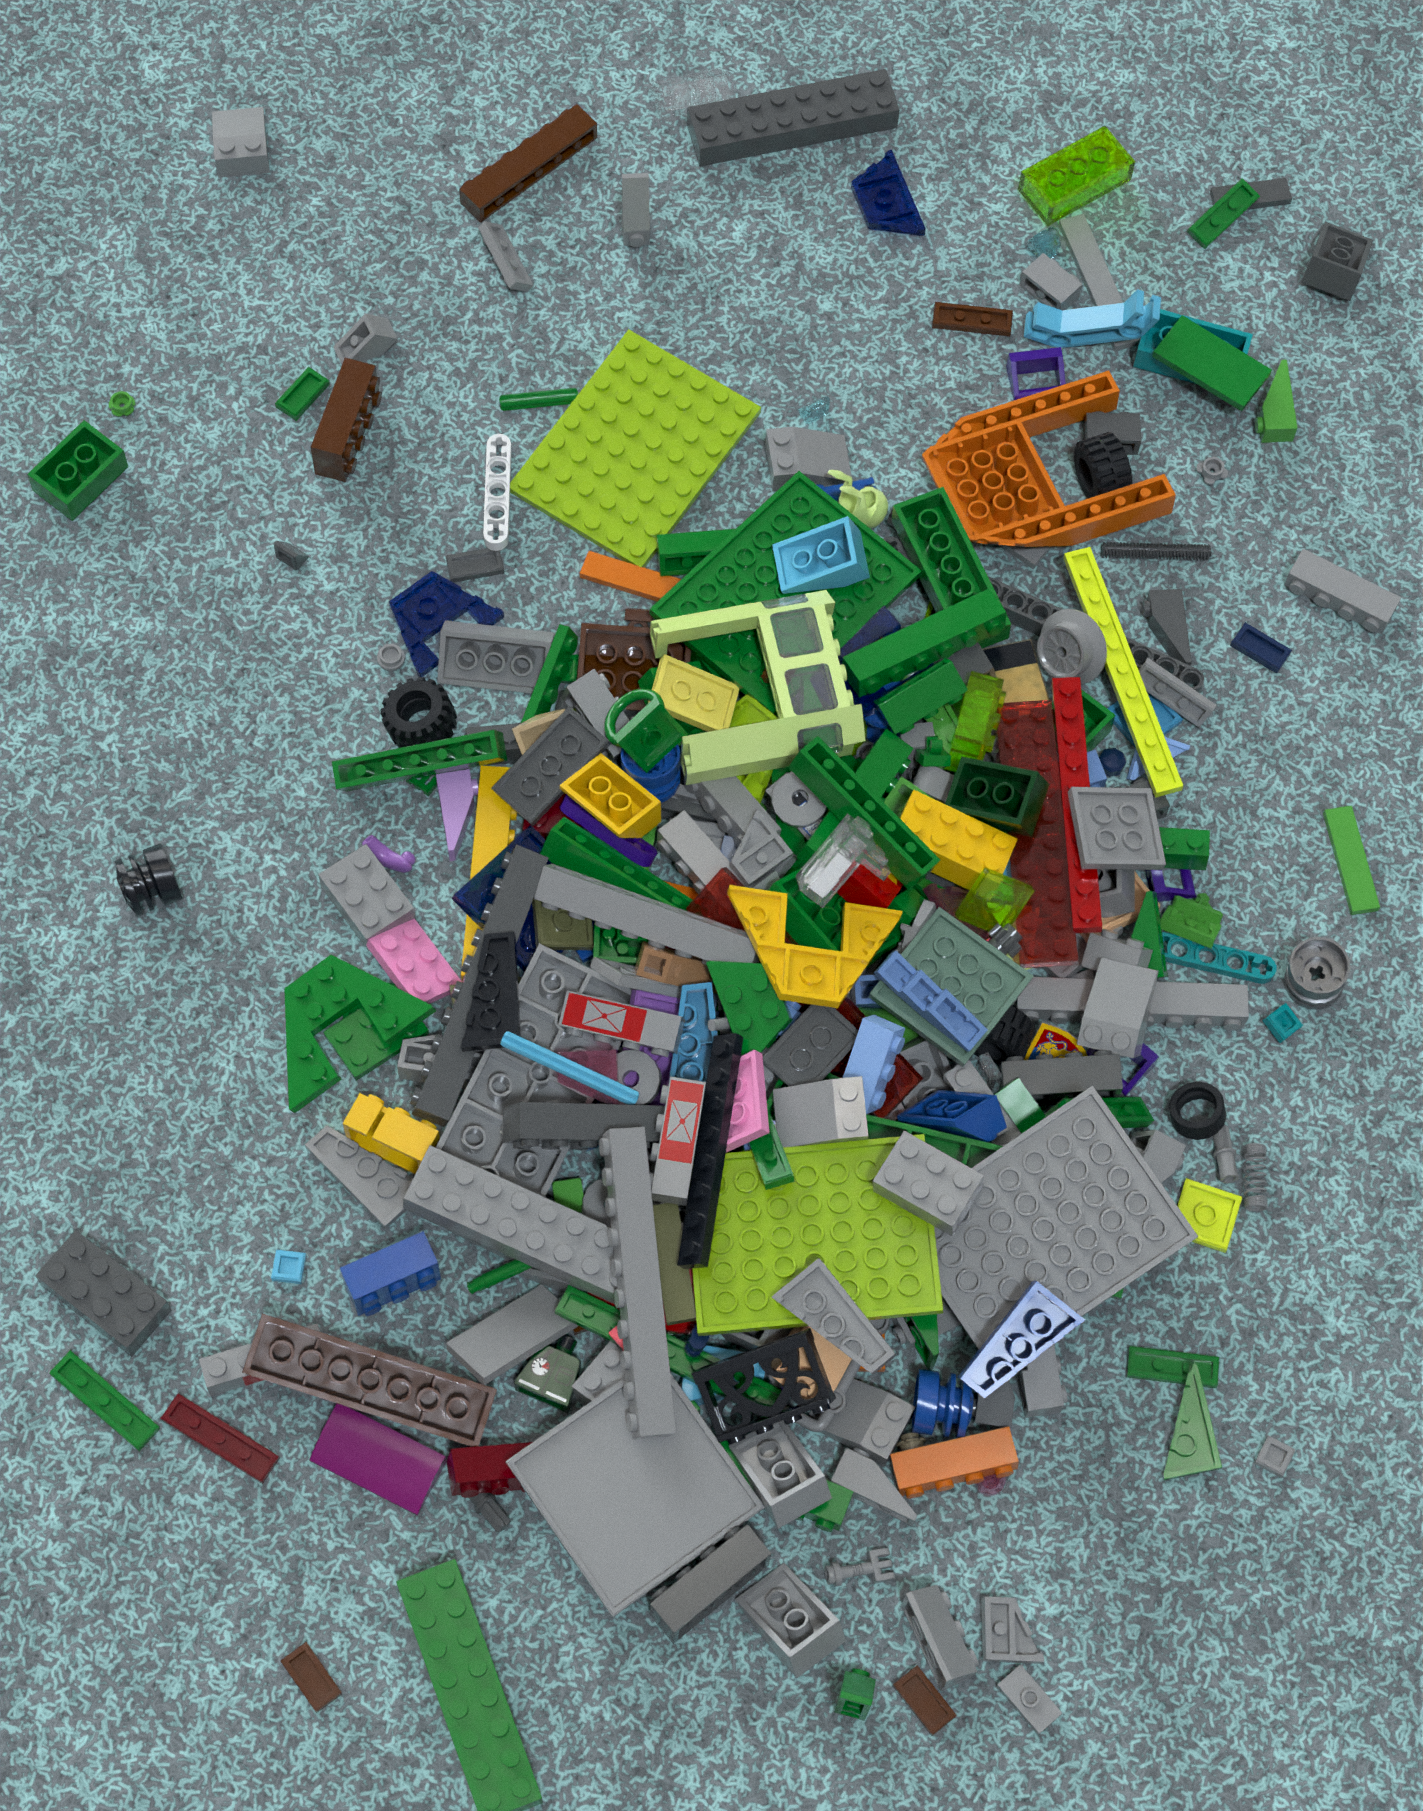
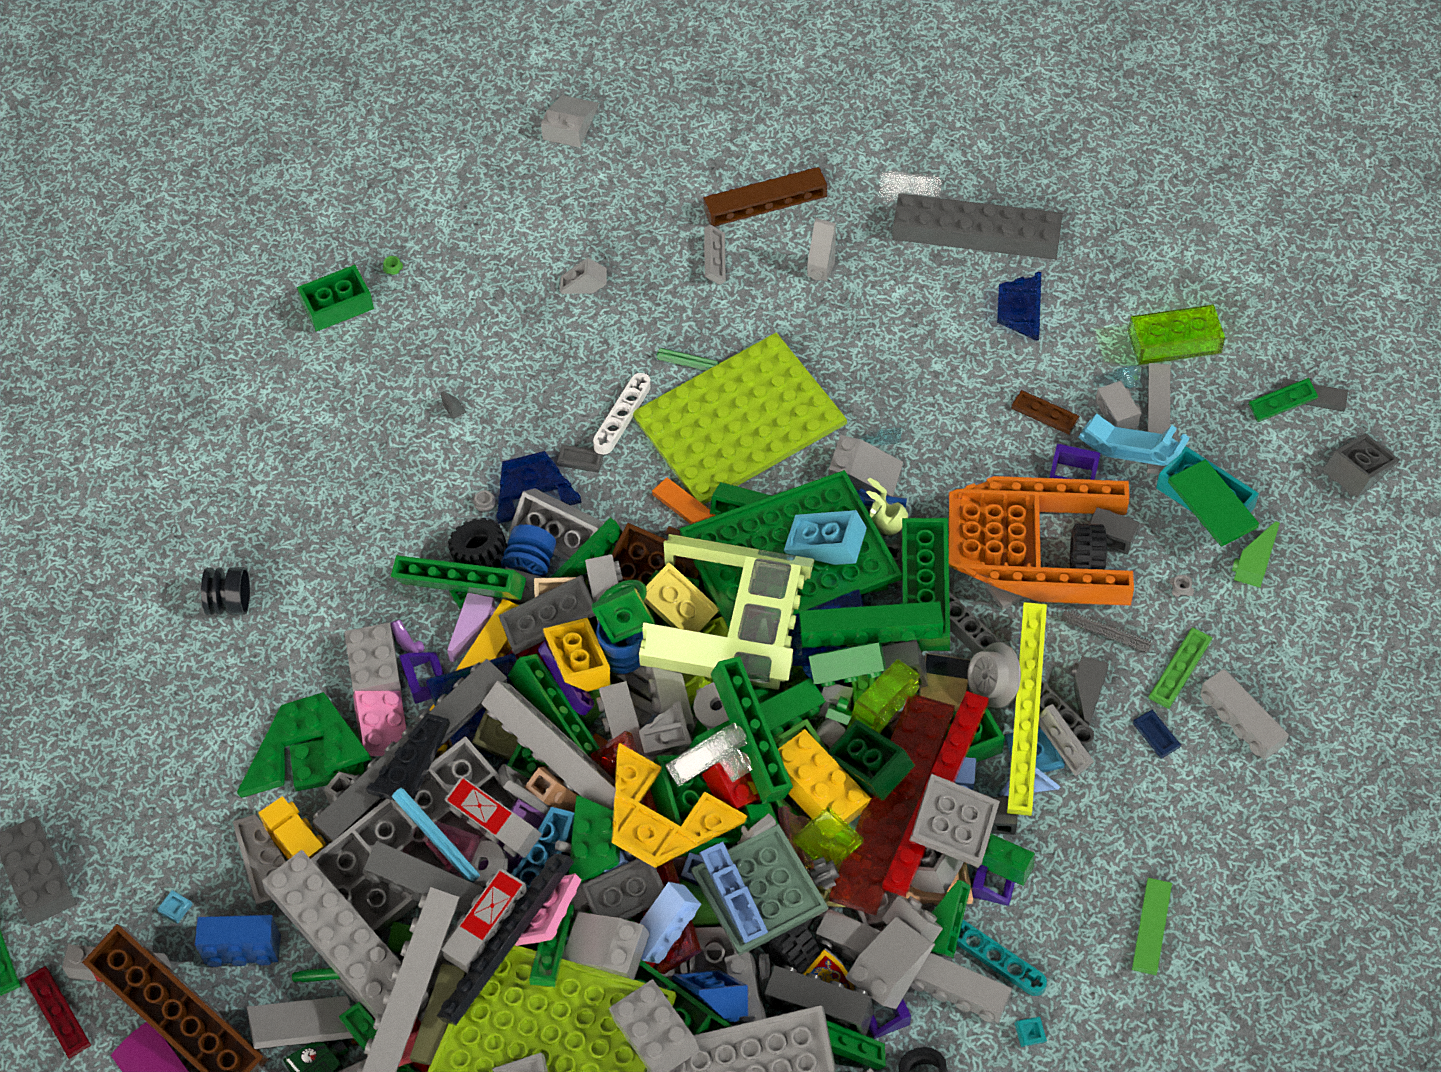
camera: 30 degrees right, 10 degrees down
green tile [275,367,330,421] -> none
reddish brown brick [310,358,382,482] -> none
tile [994,1077,1046,1133] -> none
dark blue tile [1099,748,1126,777] -> none
bright green slope [1160,893,1223,949] -> none
flat silver wheel [1284,937,1351,1010] -> none
none -> dark purple tile [399,652,447,704]
none -> blue wheel [501,525,556,578]
none -> bright green tile [1148,627,1213,709]

